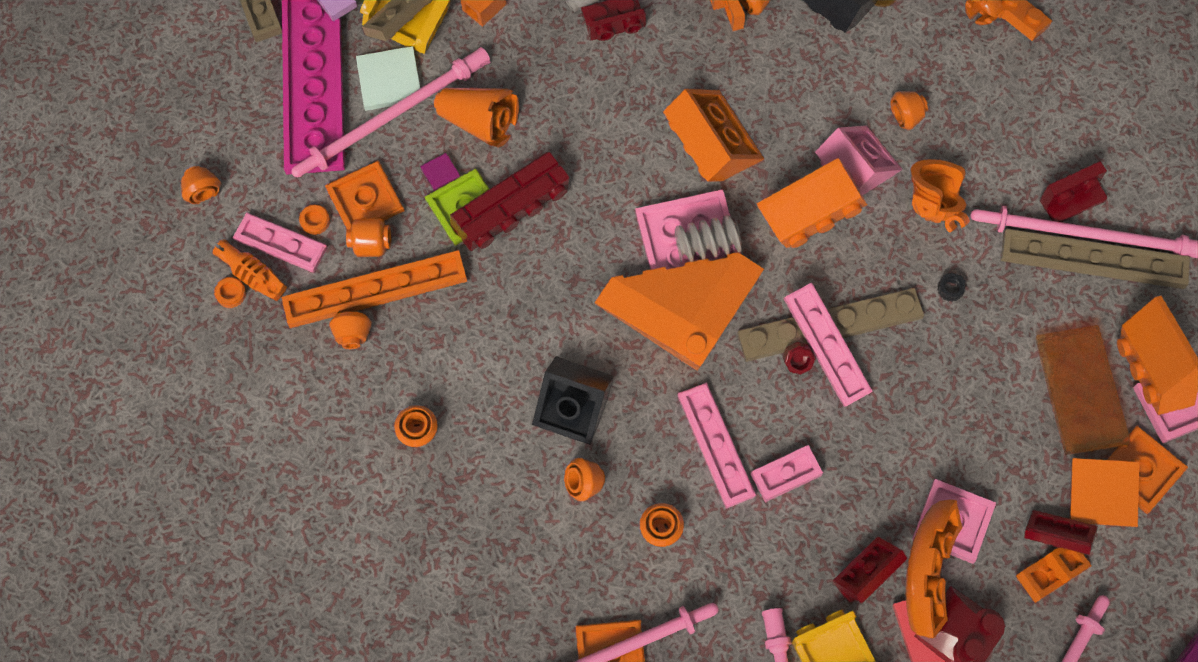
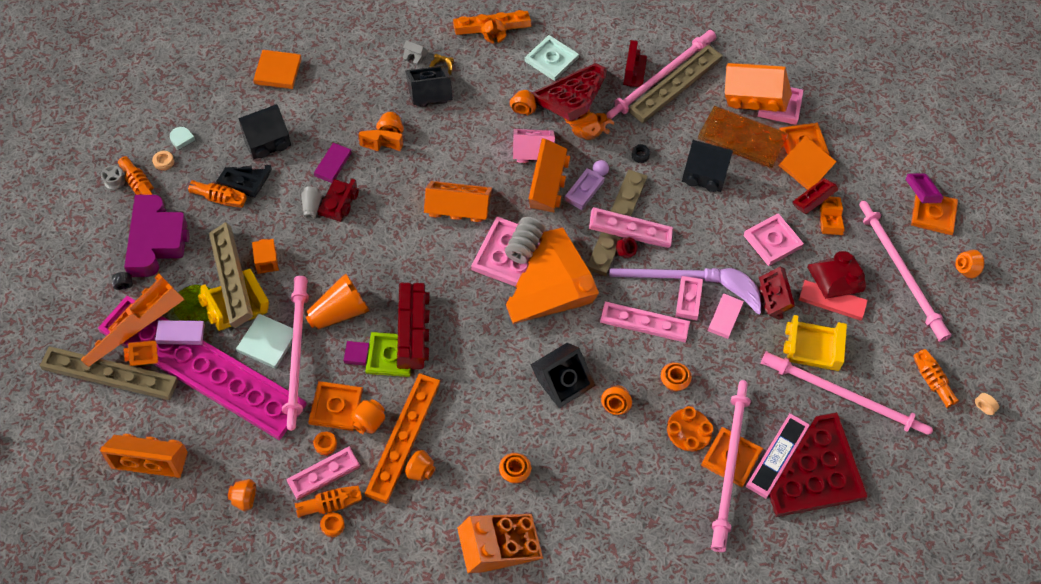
camera: 60 degrees left, 10 degrees down
orange brick [906,499,962,638] -> none
none -> orange slope [100,434,188,478]
none -> orange slope [457,514,543,573]
none -> light aqua tile [525,35,579,81]
none -> dark red plate [531,63,607,121]
none -> lavender plate [564,160,609,210]
none -> lavender piece [609,268,761,315]
none -> orange dish [667,406,713,452]
none -> black slope [682,140,733,192]
none -> bright pink tile [708,293,744,339]

